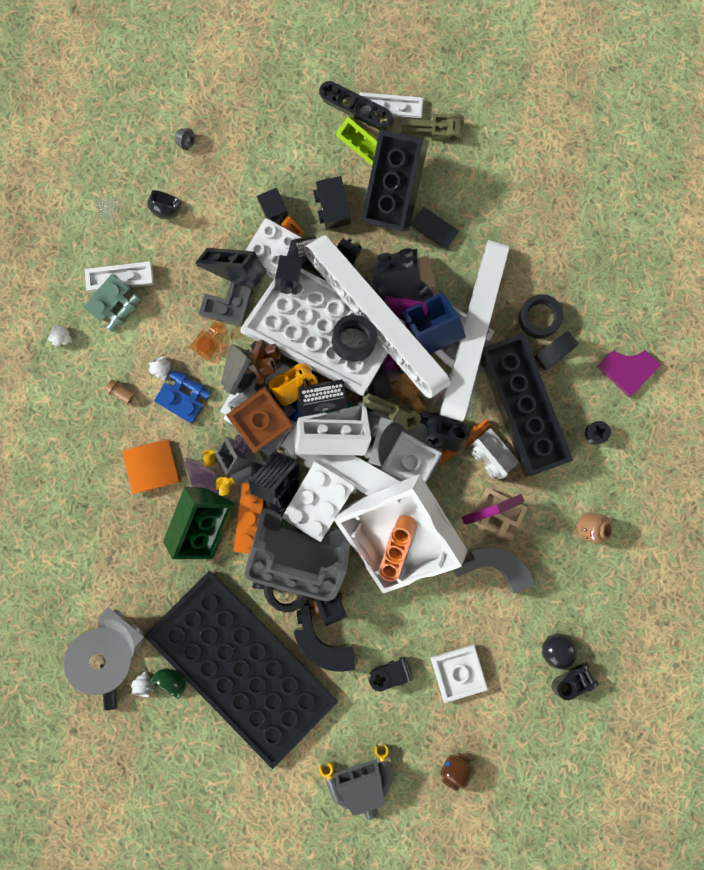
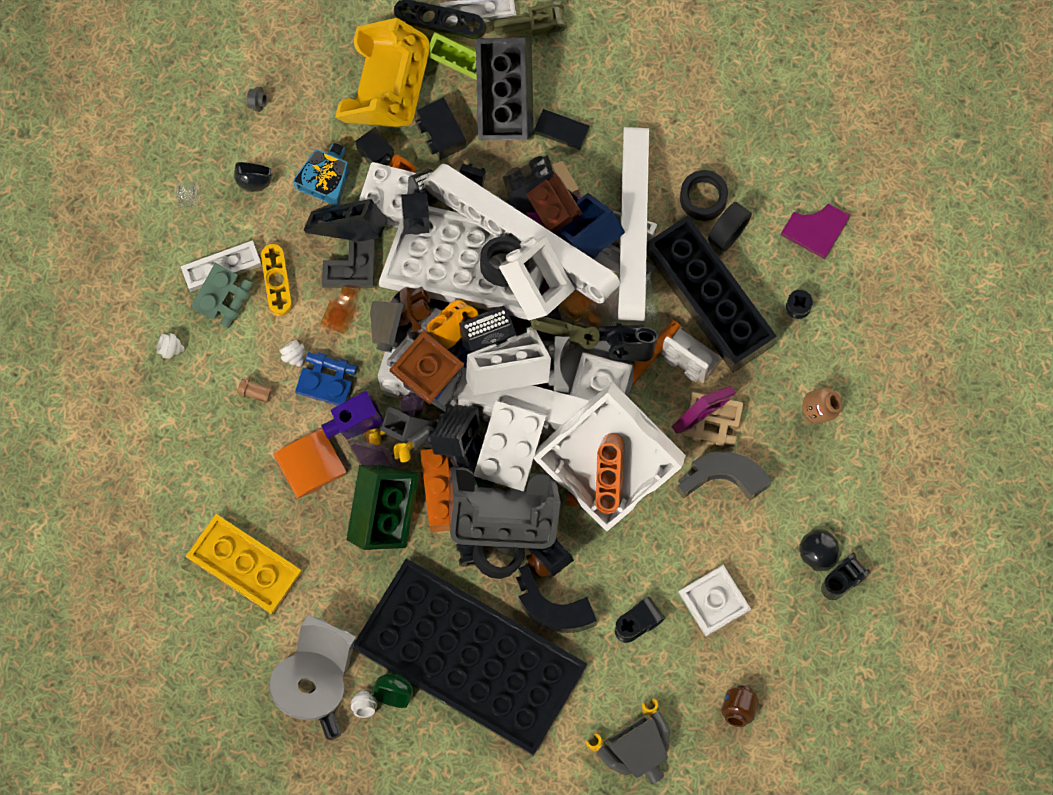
camera: 15 degrees left, 10 degrees down
none -> yellow plate [186,514,302,615]
none -> yellow beam [261,244,292,316]
none -> torso [293,143,349,206]
none -> dark purple torso [321,391,384,440]
none -> yellow windscreen [335,18,430,127]
none -> white window [499,236,575,320]
none -> copper plate [526,173,583,234]

